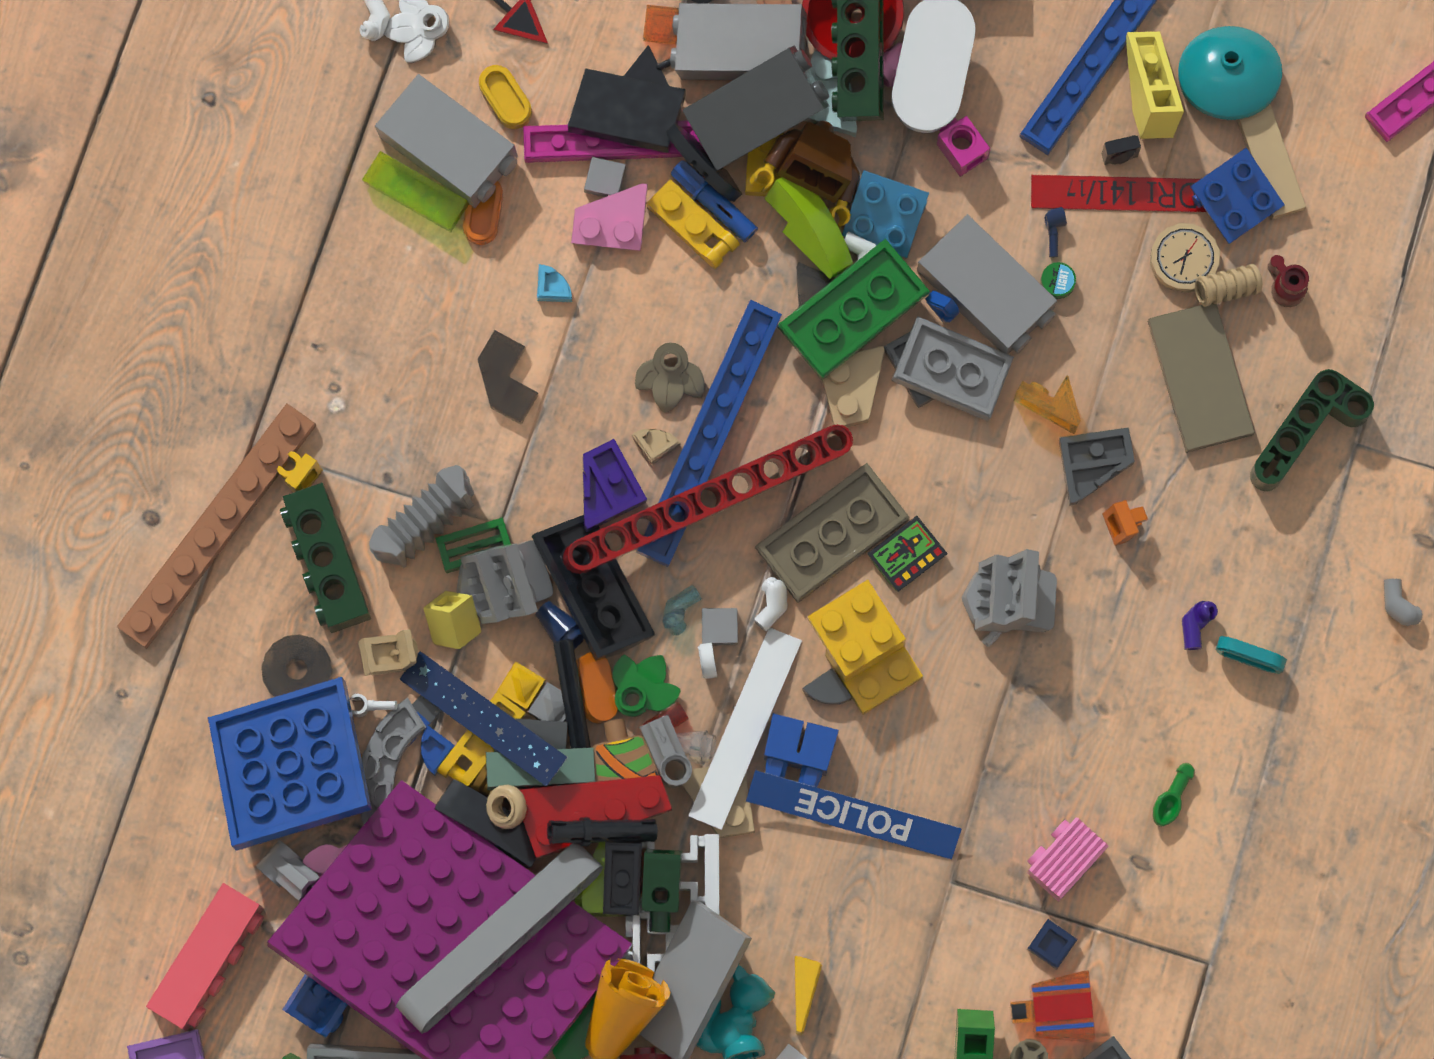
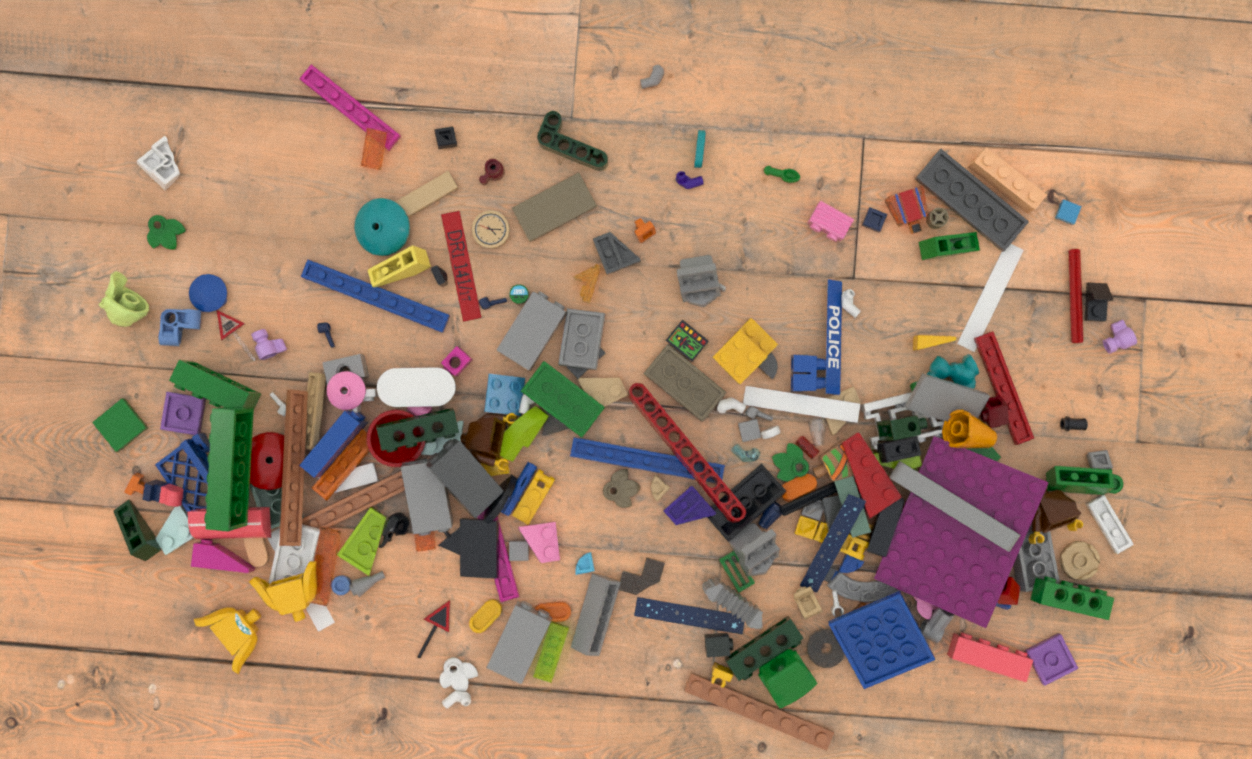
camera: 100 degrees left, 10 degrees up
light yellow panel [423,591,481,649] -> none
tan piece [486,785,527,829] -> none
black pin [547,817,658,846] -> none
light grey piece [639,715,692,788] -> none
blue tile [925,290,960,323] -> none
blue hinge [1190,148,1285,244] -> none
tan piece [1195,264,1263,307] -> none
none -> clear orange tile [361,128,387,170]
none -> black tile [434,126,457,149]
none -> light grey brick [571,573,621,656]
none -> dark blue sticker [634,597,745,634]
none -> pearl dark grey brick [704,633,733,657]
none -> light grey hand [745,407,773,421]
none -> green piece [758,649,818,708]
none -> white arm [841,289,861,318]
none -> red brick [997,577,1020,605]

